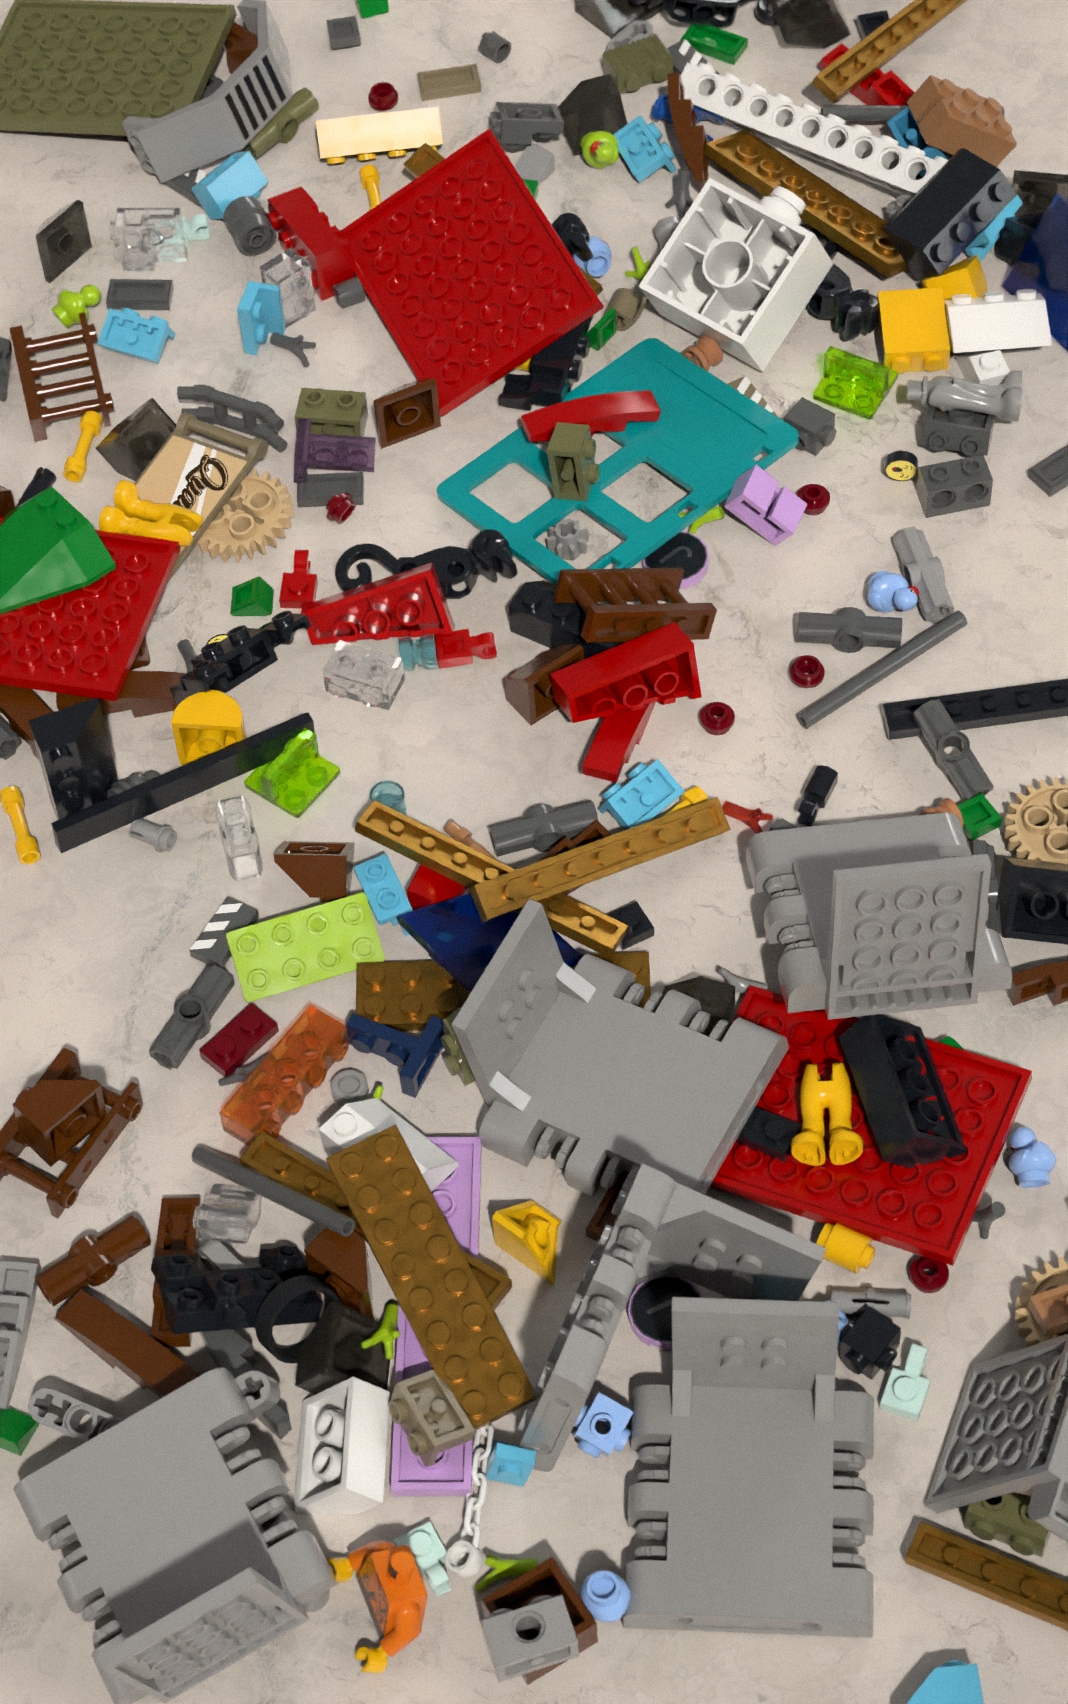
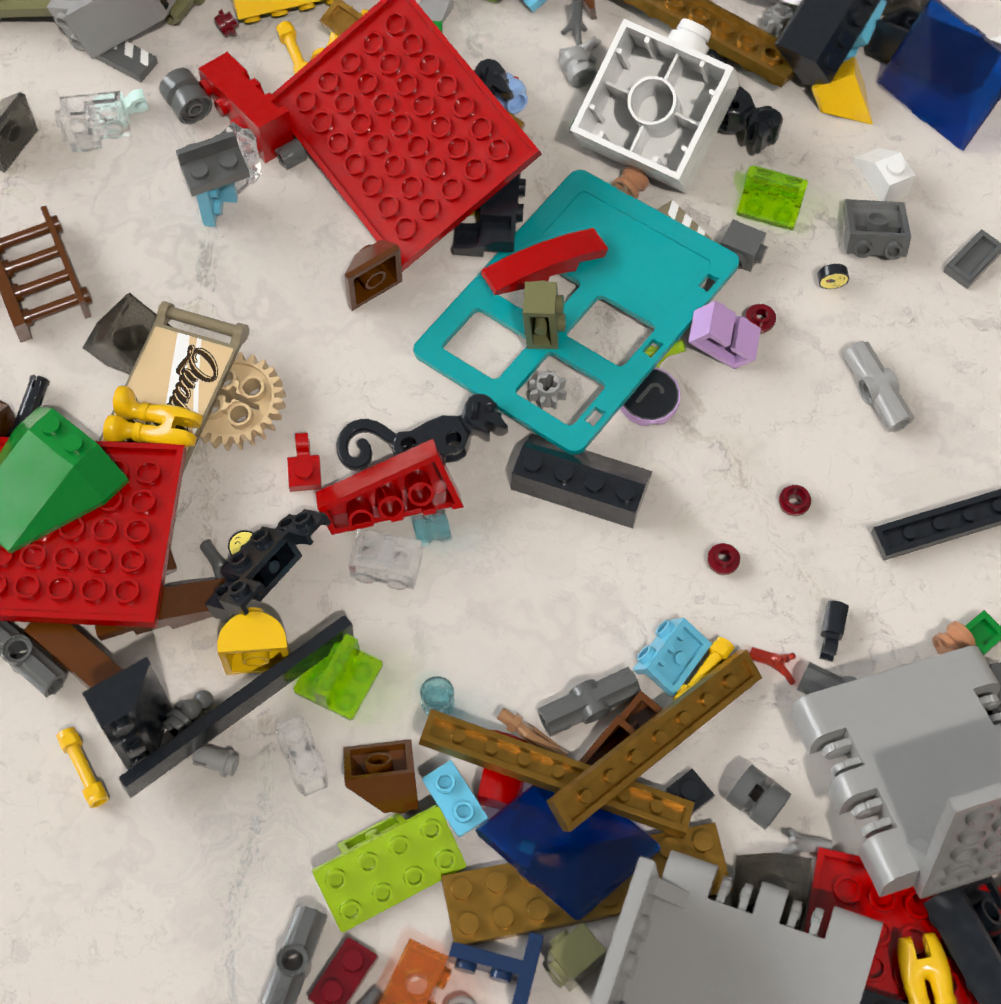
camera: 15 degrees left, 10 degrees up
lime animal [51,285,101,329] -> none
yellow bar [63,411,103,482] -> none
medium azure bracket [97,308,176,364] -> none
dark grey tile [106,279,174,311] -> none
dark grey piece [177,385,288,453] -> none
dark grey tile [189,896,259,968] -> none
medium azure brick [191,151,268,220] -> none
green slope [230,576,274,616] -> none
dark grey bar [270,332,316,367] -> none
clear purple bracket [294,418,376,483] -> none
olive brick [295,388,368,443] -> none
dark grey tile [297,472,364,508] -> none
dark red plate [326,492,356,524] -> none
red plate [435,629,497,669] -> none
reddish brown slope [504,644,584,726] -> none
red wedge [550,622,702,723] -> none
reddish brown fence [553,567,717,643] -> none
red slope [582,702,656,783] -> none
green slope [586,308,617,351] -> none
dark tan panel [603,288,648,331] -> none
lime bar [625,246,652,282] -> none
dark grey piece [797,607,903,653] -> none
dark grey piece [797,611,967,729] -> none
light blue animal [867,571,919,613] -> none
yellow panel [877,287,950,374] -> none
light grey piece [907,371,1022,422] -> none
dark grey piece [912,699,994,801] -> none
dark grey brick [917,455,993,518] -> none
white slope [944,289,1051,353] -> none
none -> dark grey bracket [176,131,250,197]
none -> dark red plate [214,9,239,38]
none -> dark grey wheel [726,764,792,830]

